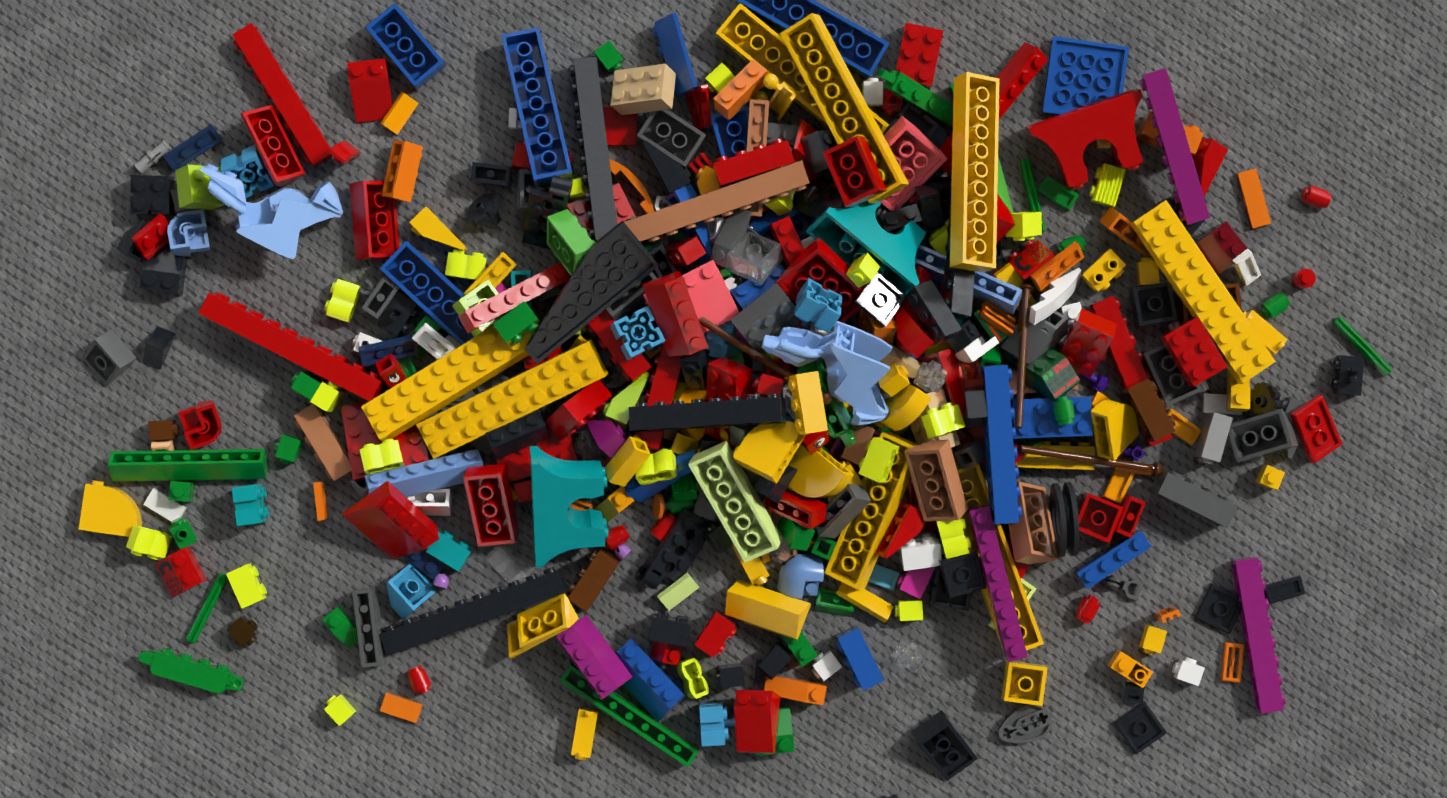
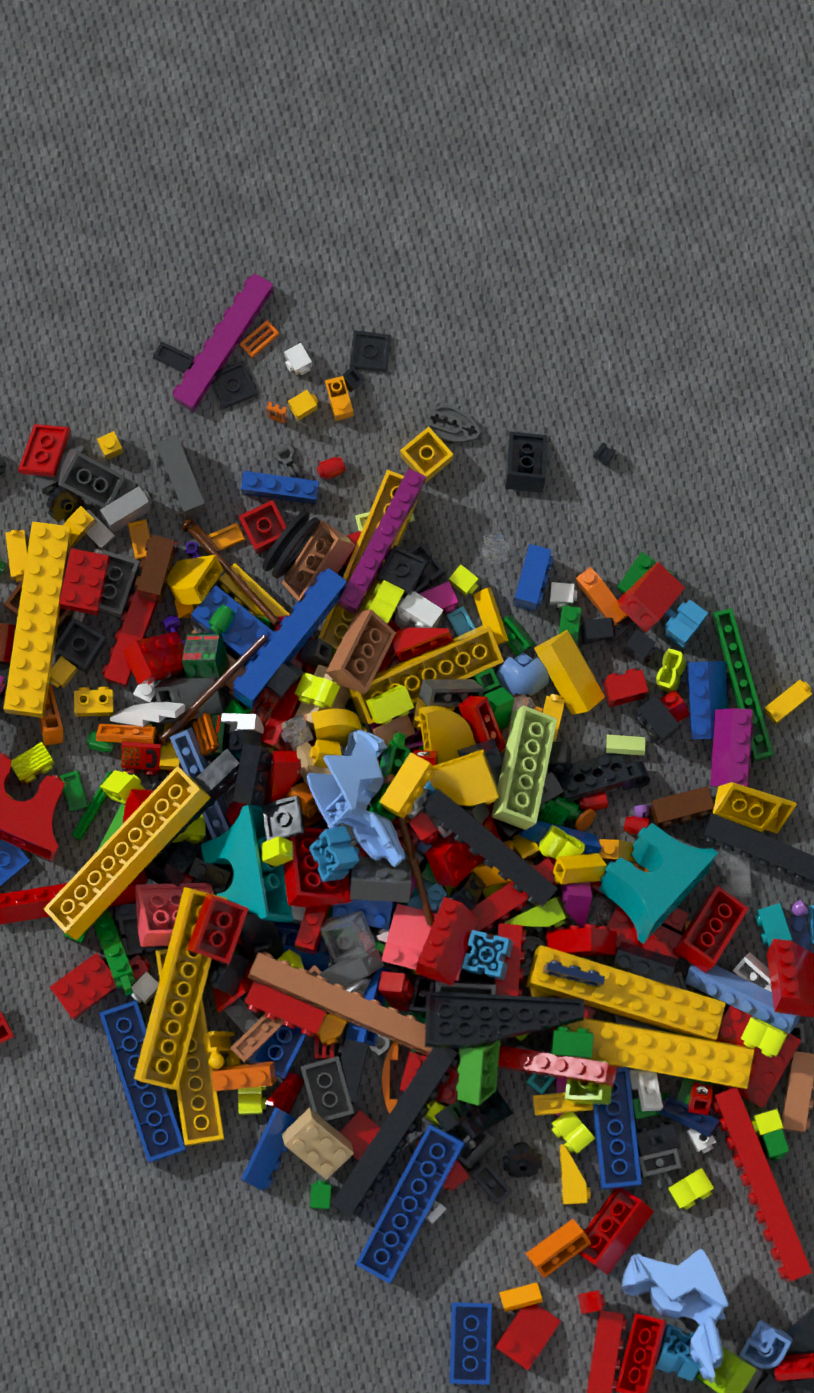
camera: 140 degrees left, 10 degrees down
red brick [1114,495,1146,538] -> none
none -> dark blue plate [543,961,605,987]

